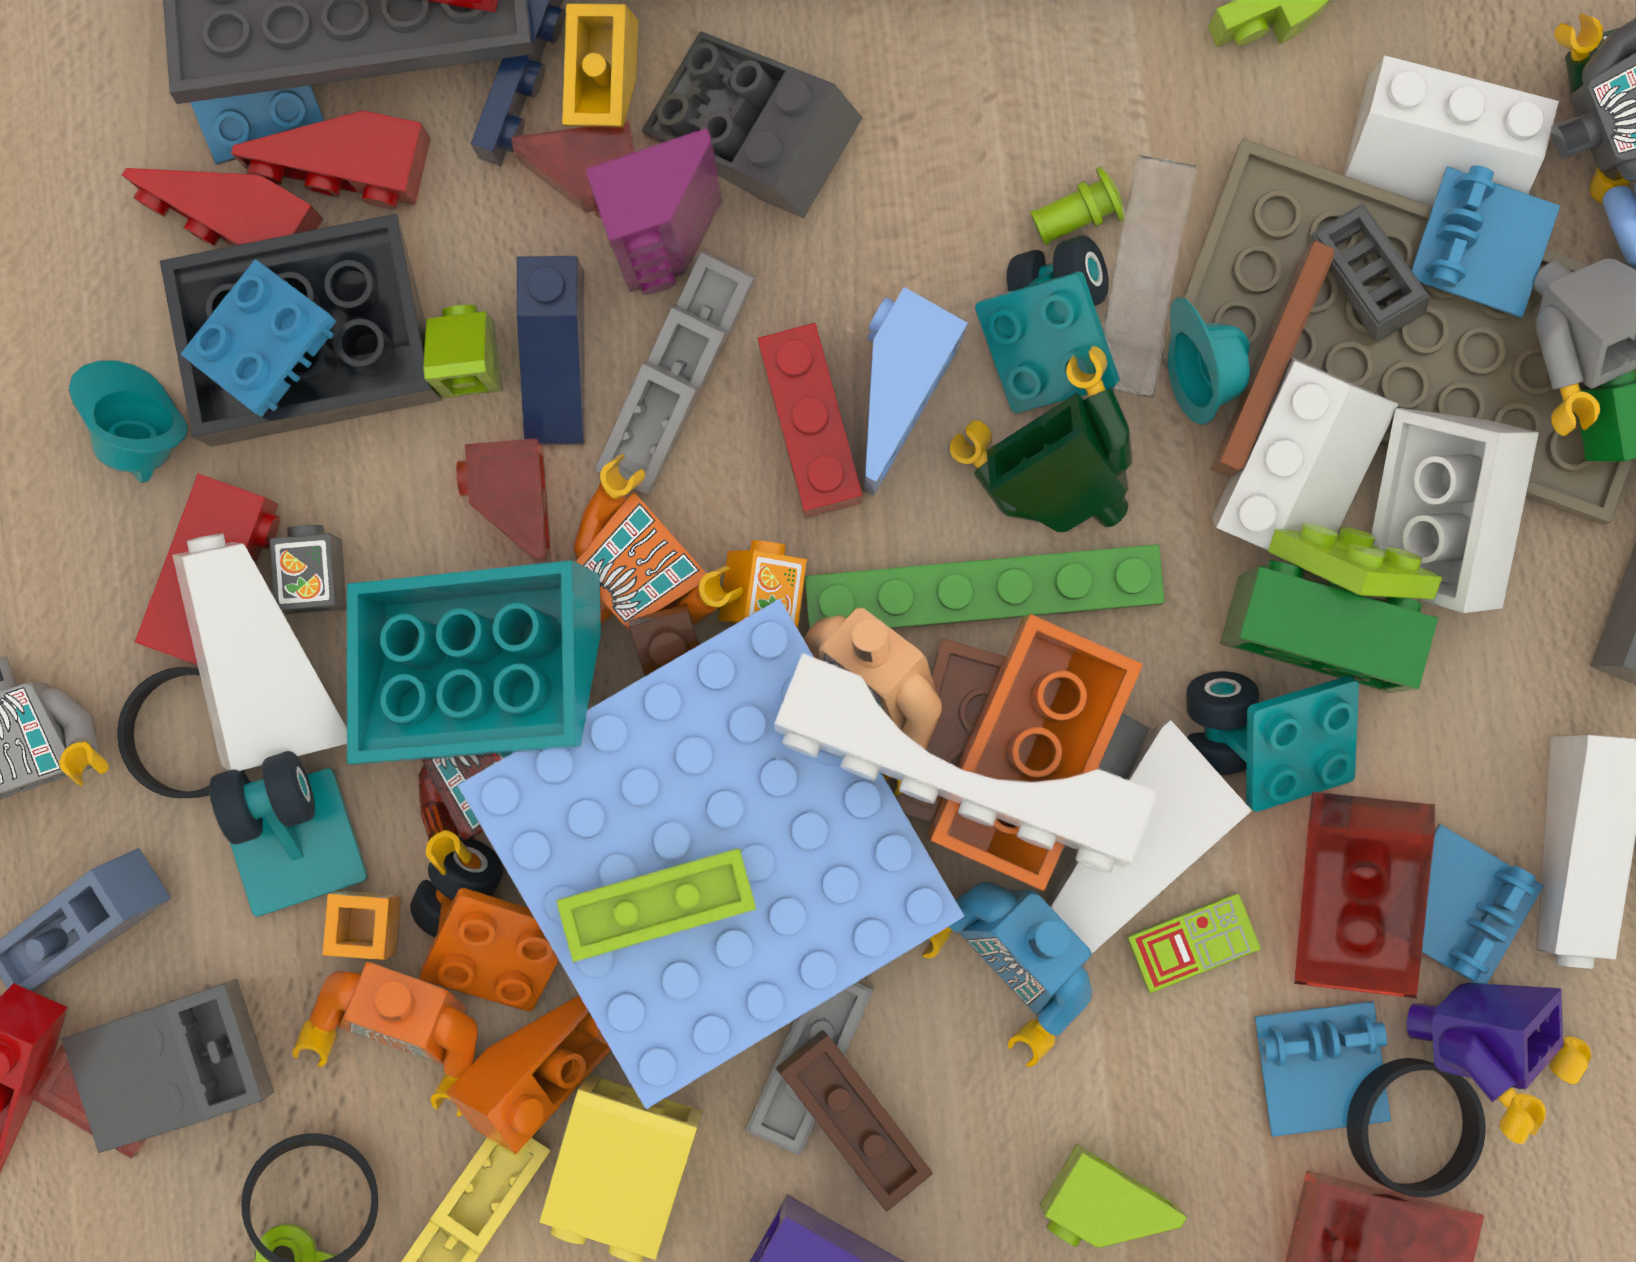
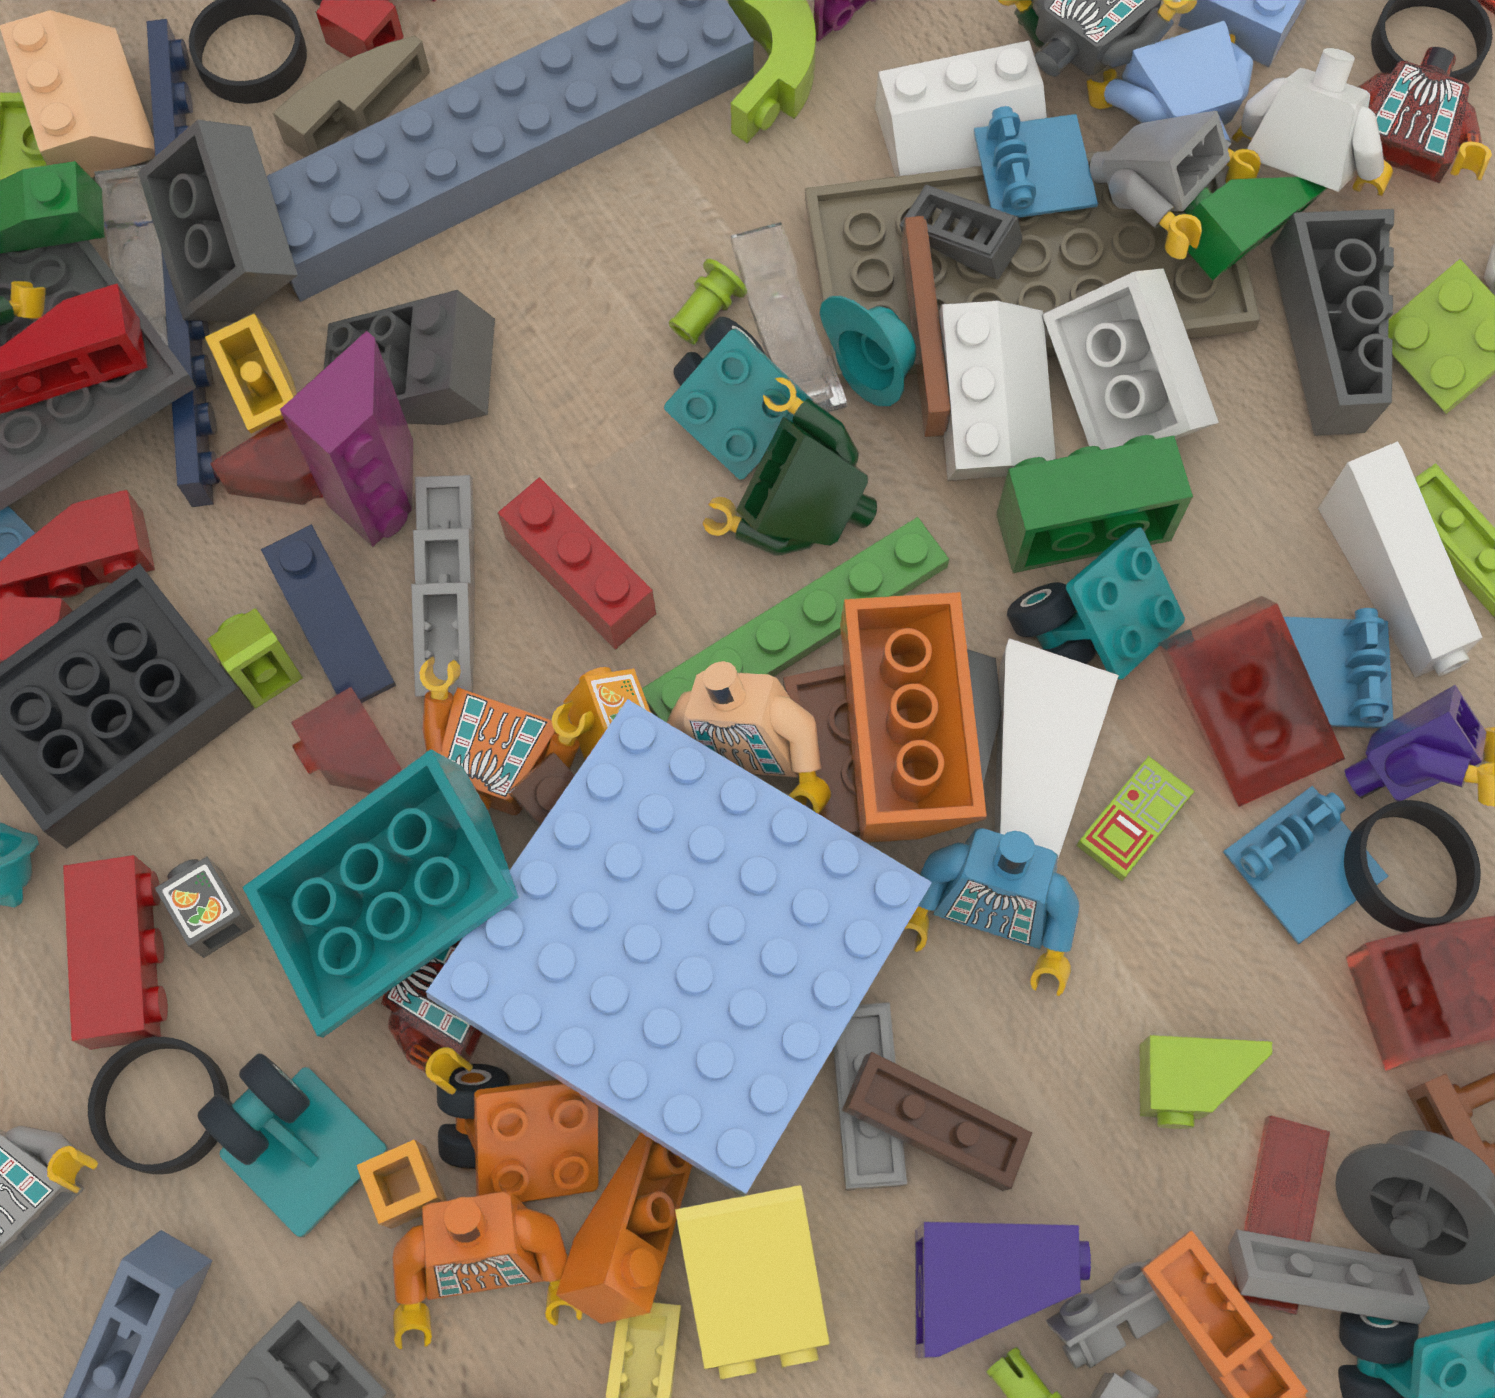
camera: 30 degrees left, 15 degrees down
white slope [172,533,347,771] -> none
dark azure hinge [181,259,337,417] -> none
lime plate [556,848,756,962] -> none
white arch [774,653,1158,873] -> none
light blue slope [864,287,968,496] -> none
lime plate [1268,523,1442,600] -> none

